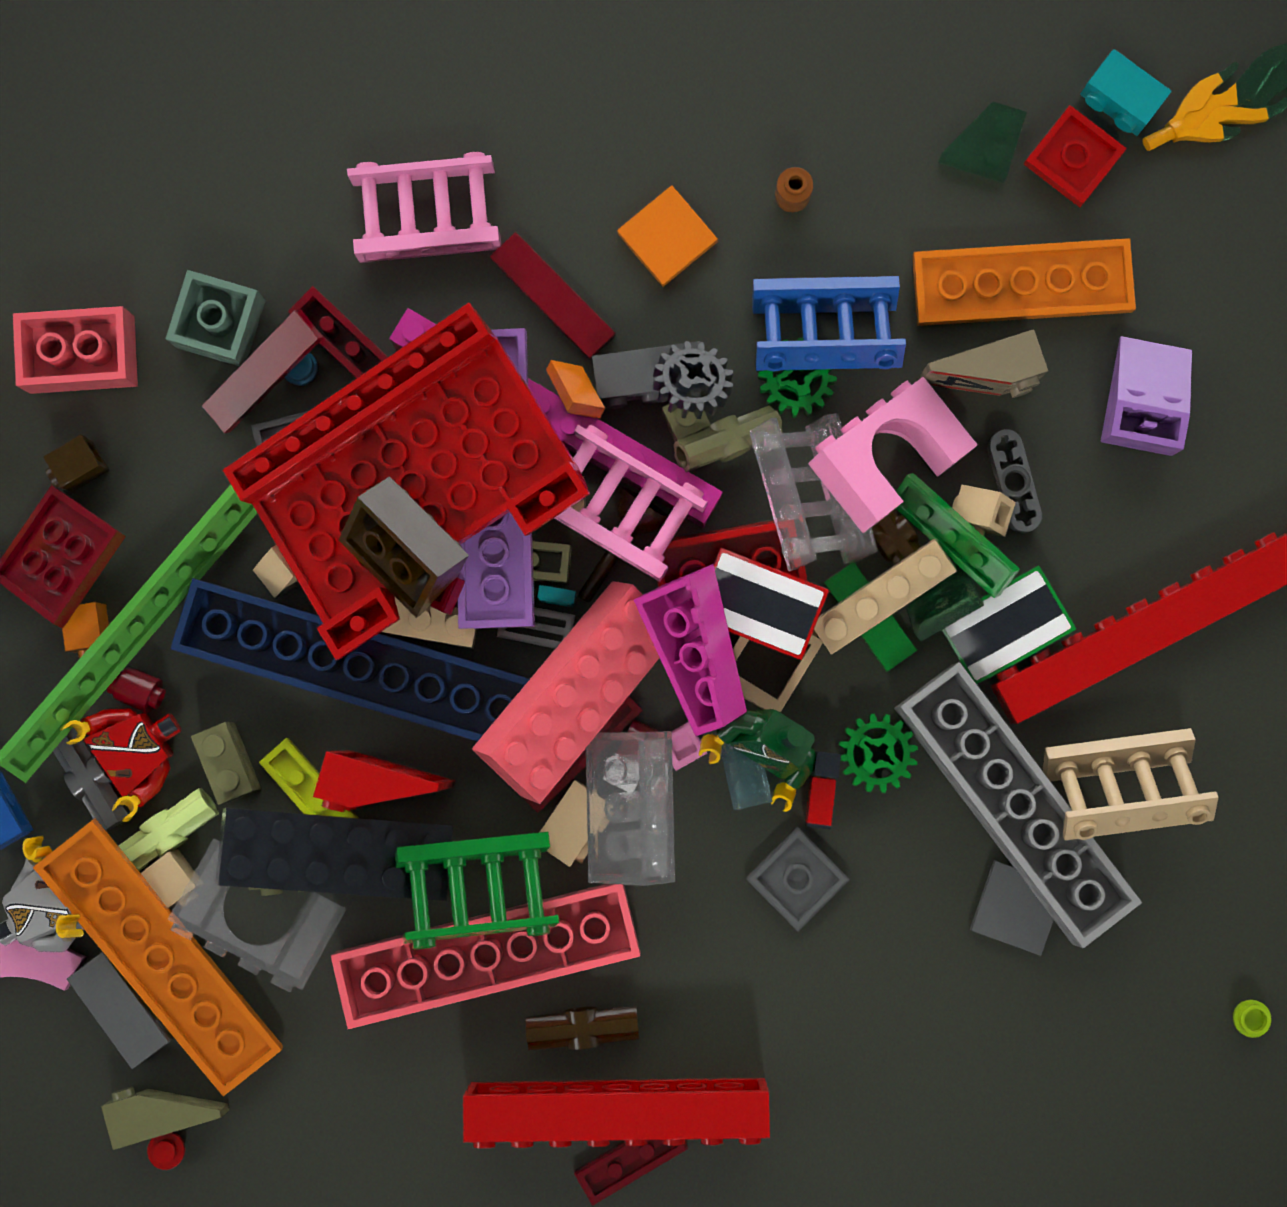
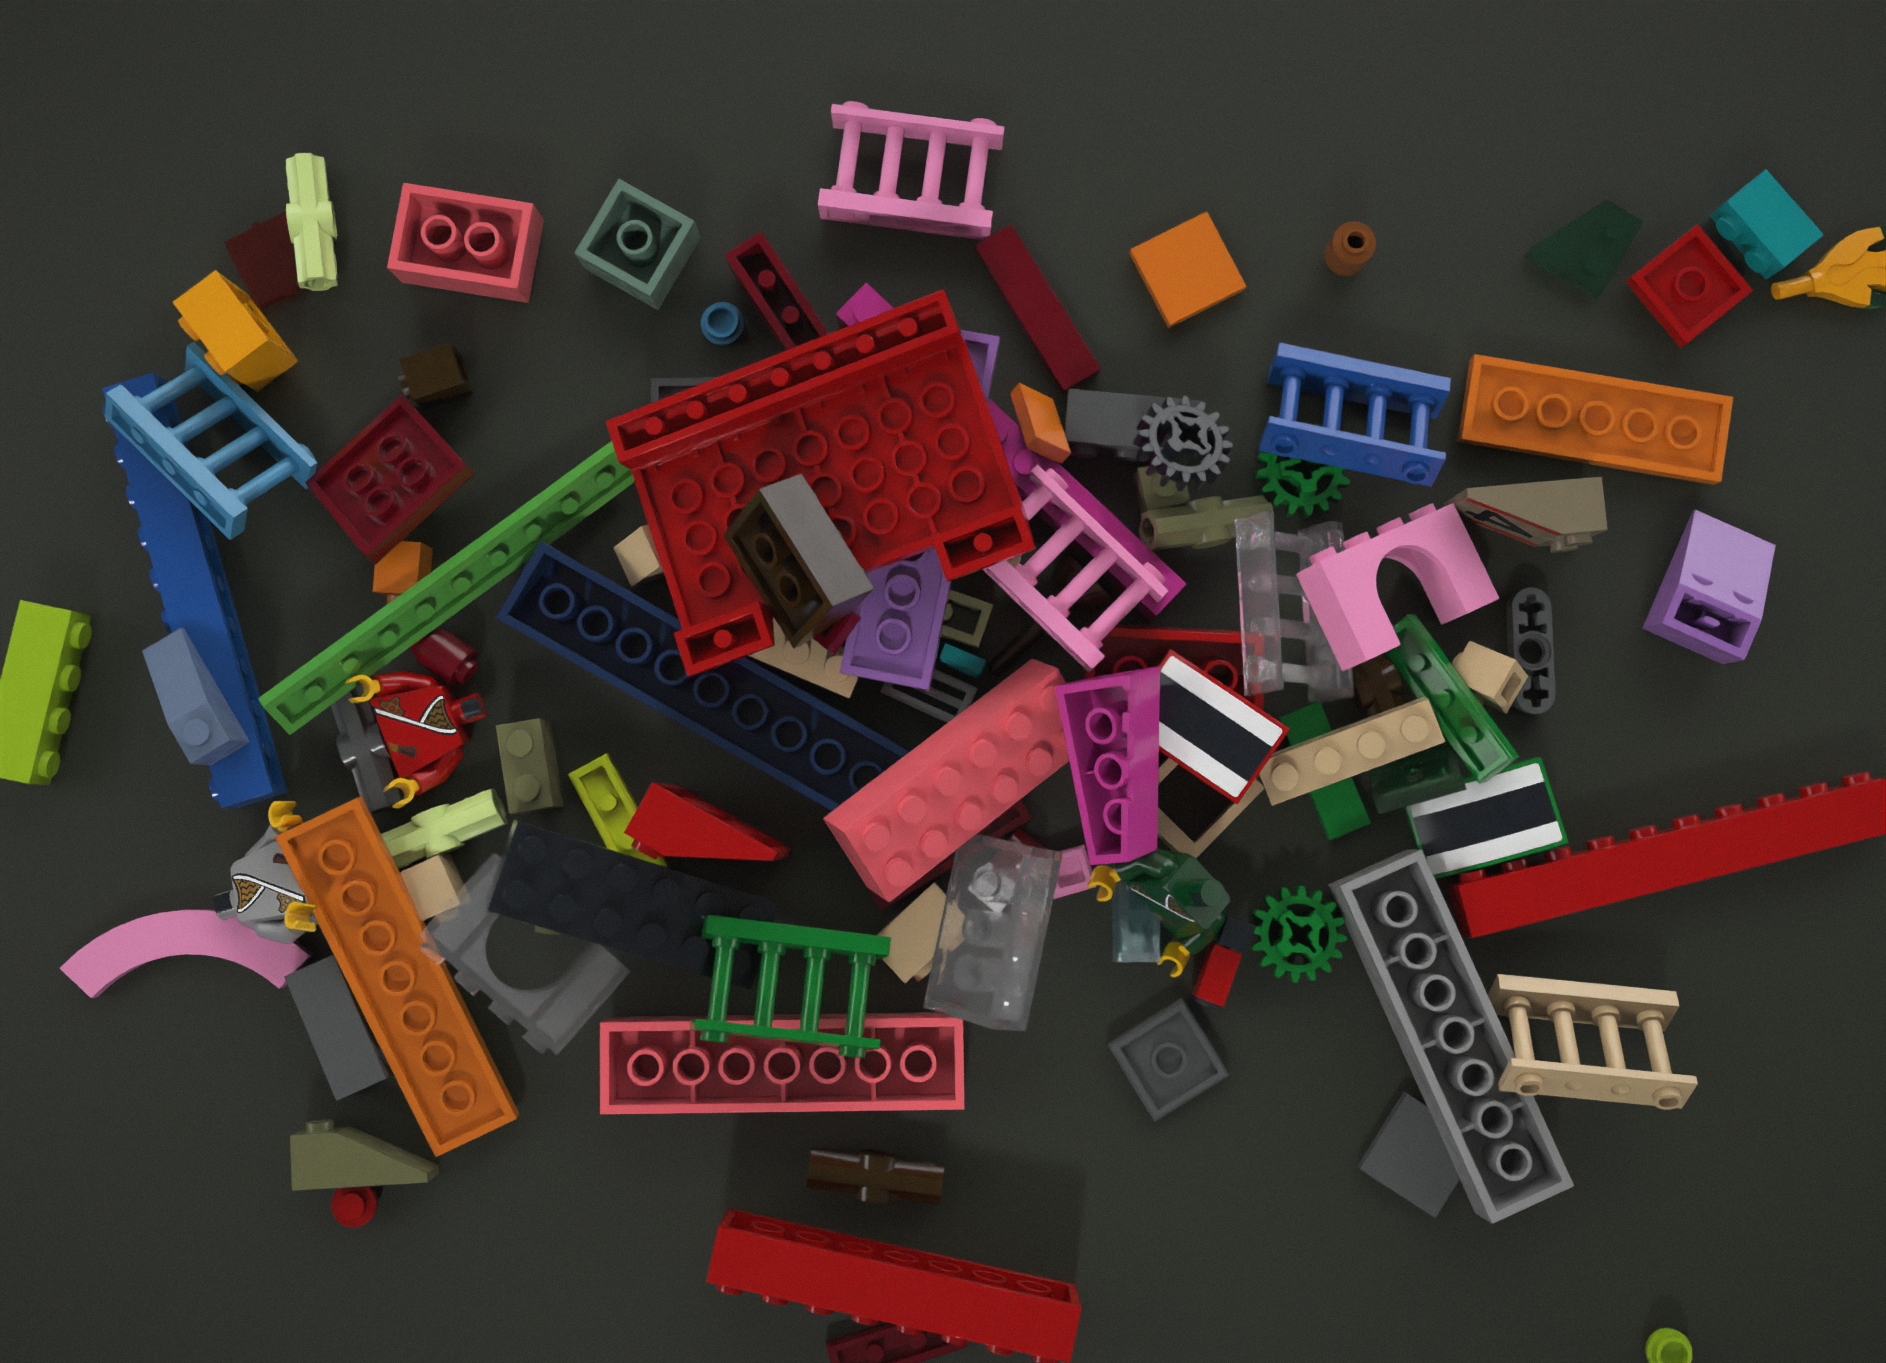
camera: 10 degrees right, 0 degrees up
tile [202,310,324,433] -> none

